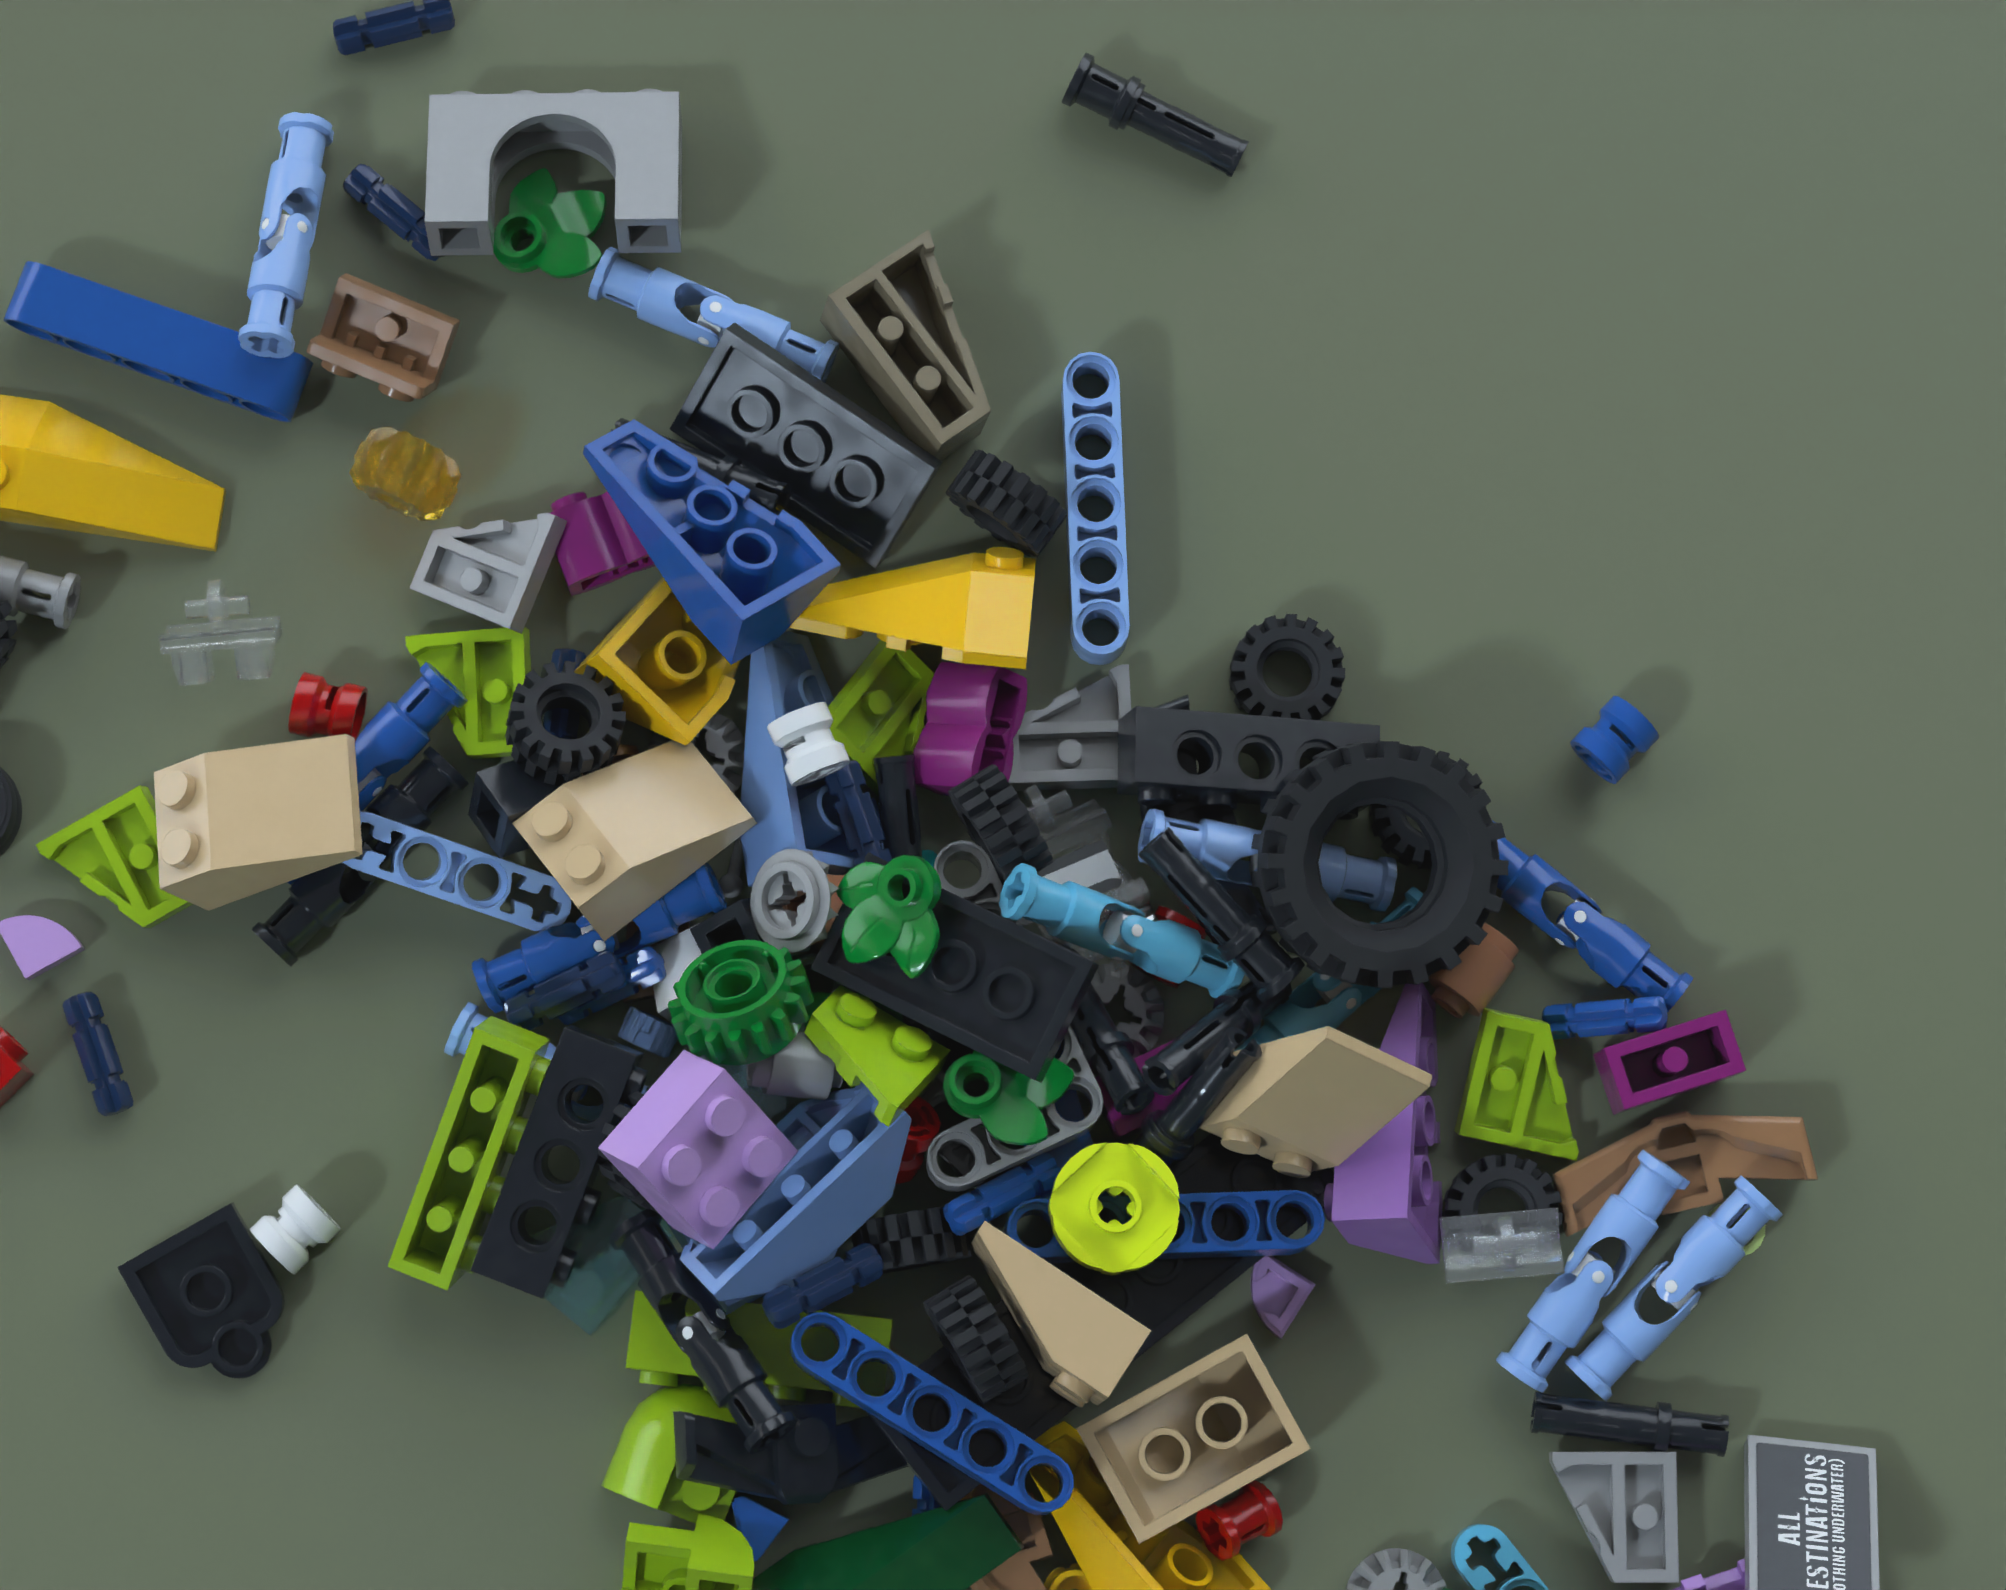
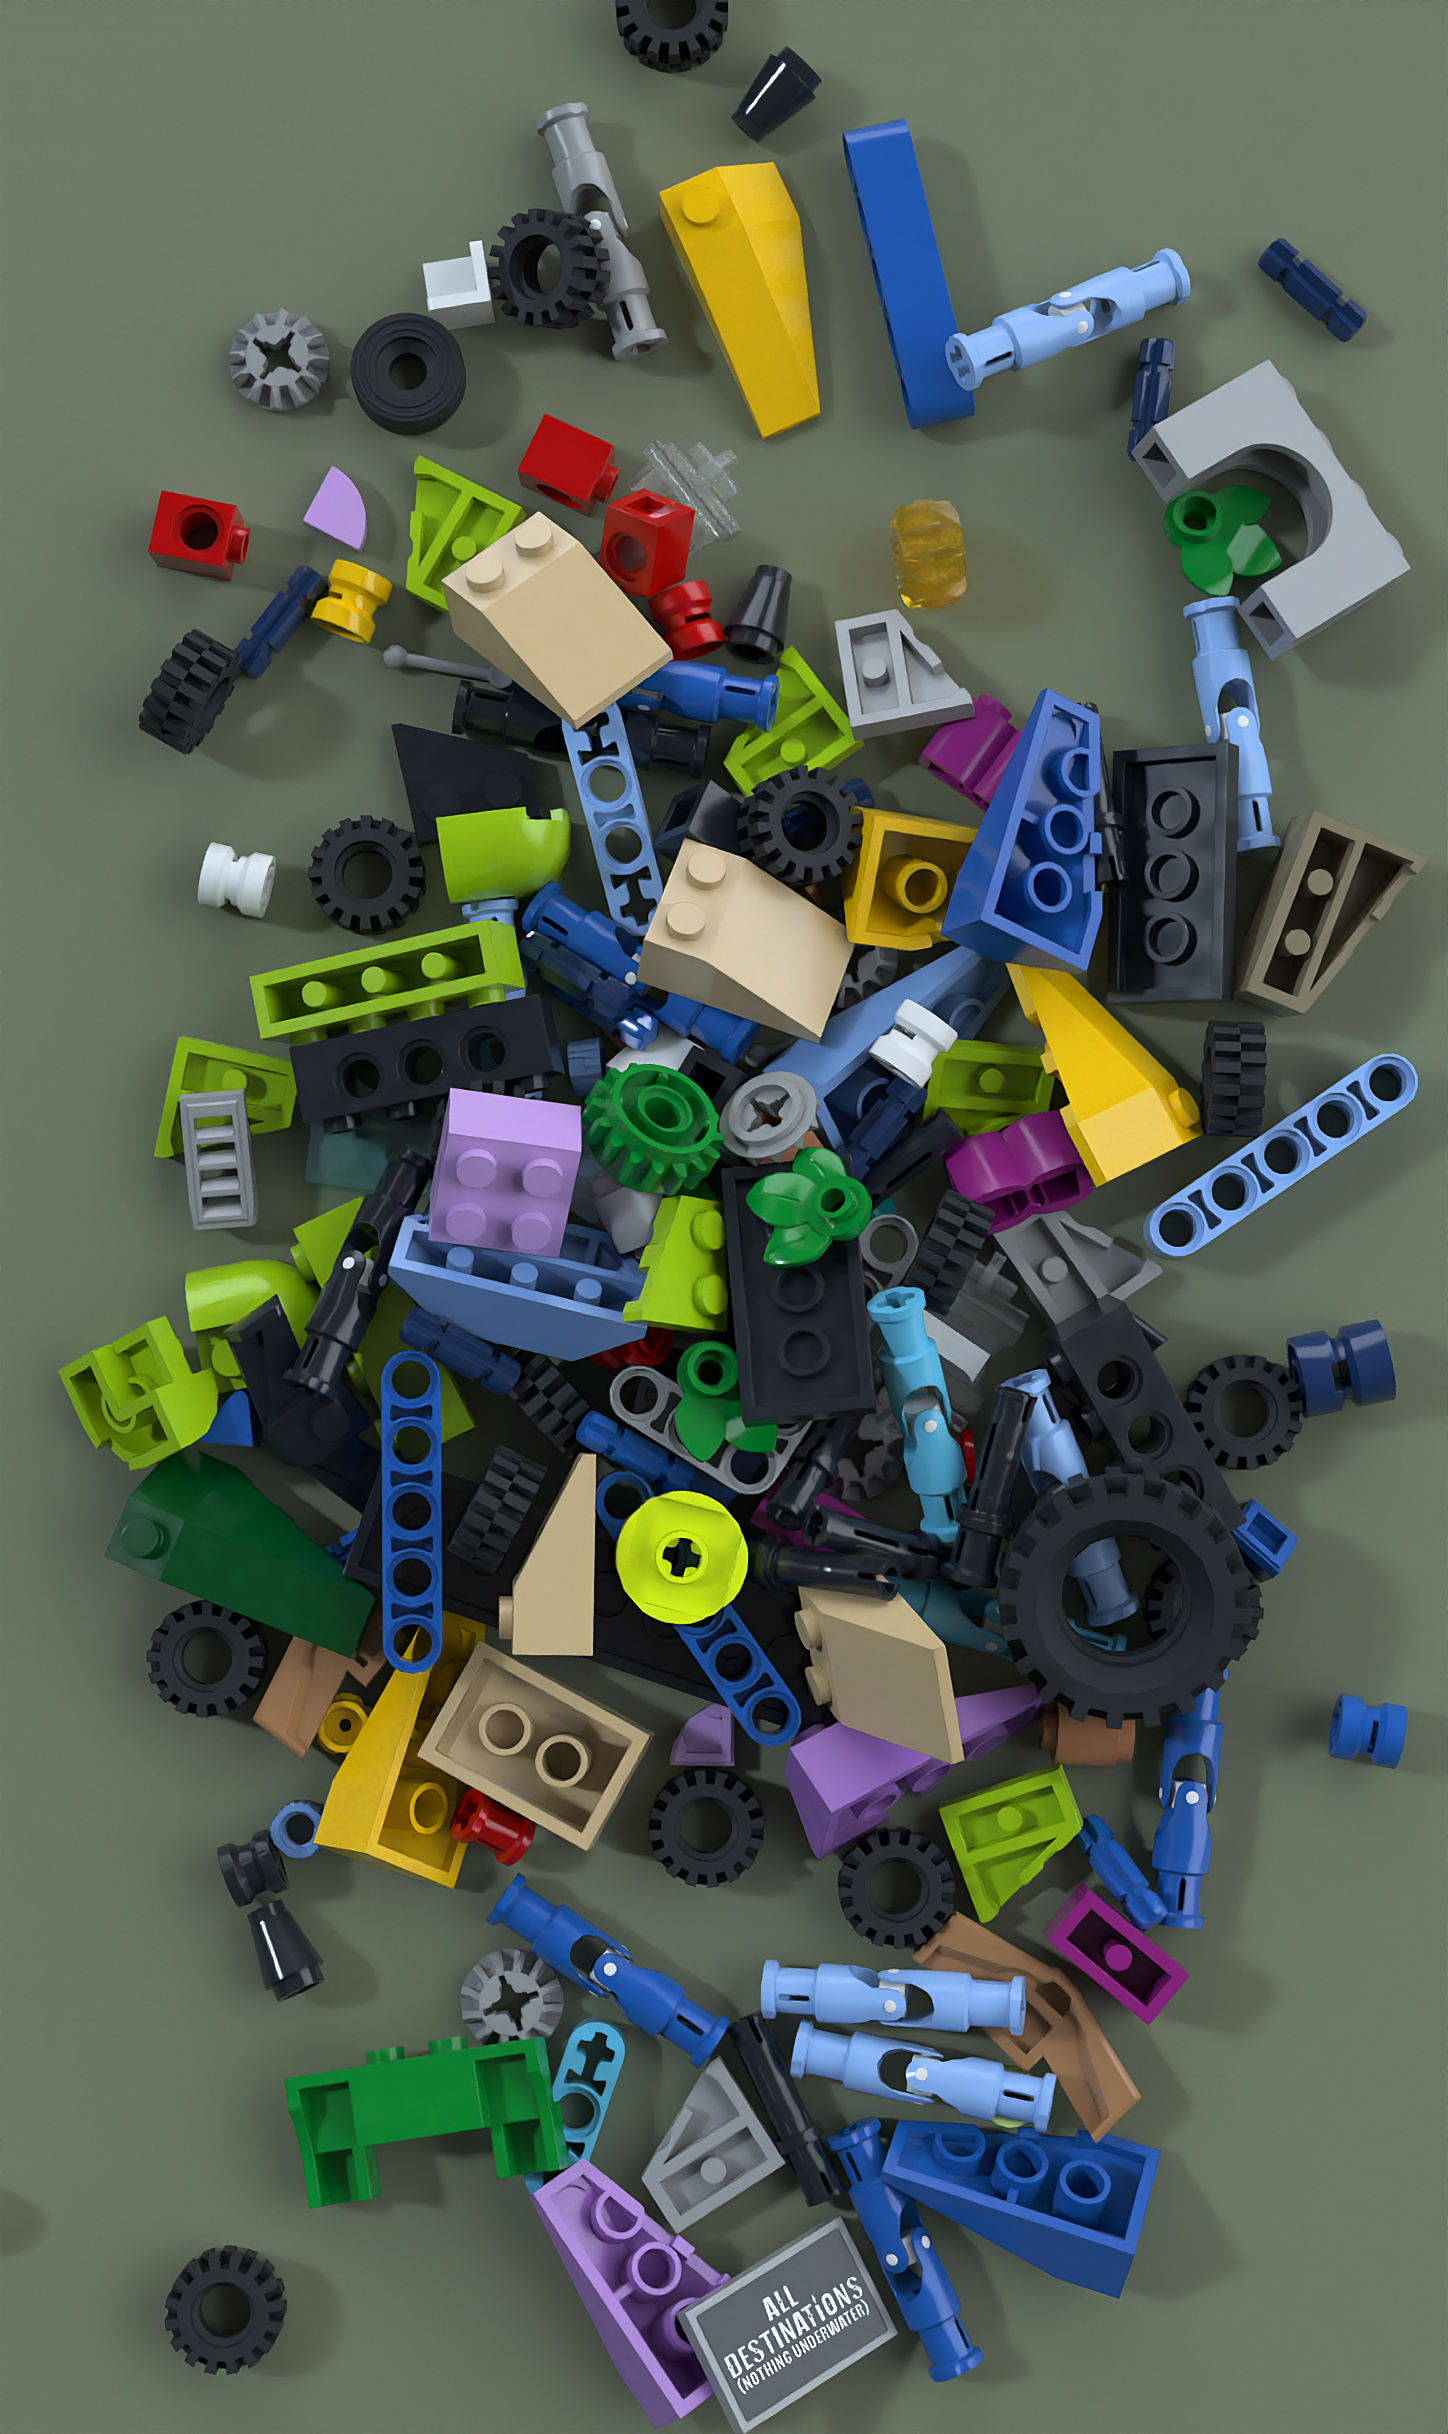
camera: 65 degrees right, 5 degrees up
black plate [117,1202,285,1379] -> none
medium nougat bracket [306,273,461,402] -> none
clear hips [1439,1208,1564,1283] -> none
none -> black tyre [138,629,243,755]
none -> lime wing [154,1035,299,1158]
none -> light grey slope [179,1089,260,1230]
none -> black tyre [308,815,427,936]
none -> yellow wheel [310,559,393,645]
none -> light grey hinge [383,645,513,690]
none -> black wing [391,723,542,847]
none -> lime brick [436,807,572,904]
none -> blue piece [485,1872,730,2069]
none -> red brick [517,413,621,517]
none -> red brick [599,488,695,597]
none -> black tyre [648,1766,765,1888]
none -> black cone [724,565,792,665]
none -> blue piece [825,2116,984,2383]
none -> blue wedge [880,2120,1161,2299]
none -> blue slope [1230,1498,1299,1583]
none -> dark blue wheel [1286,1319,1396,1418]

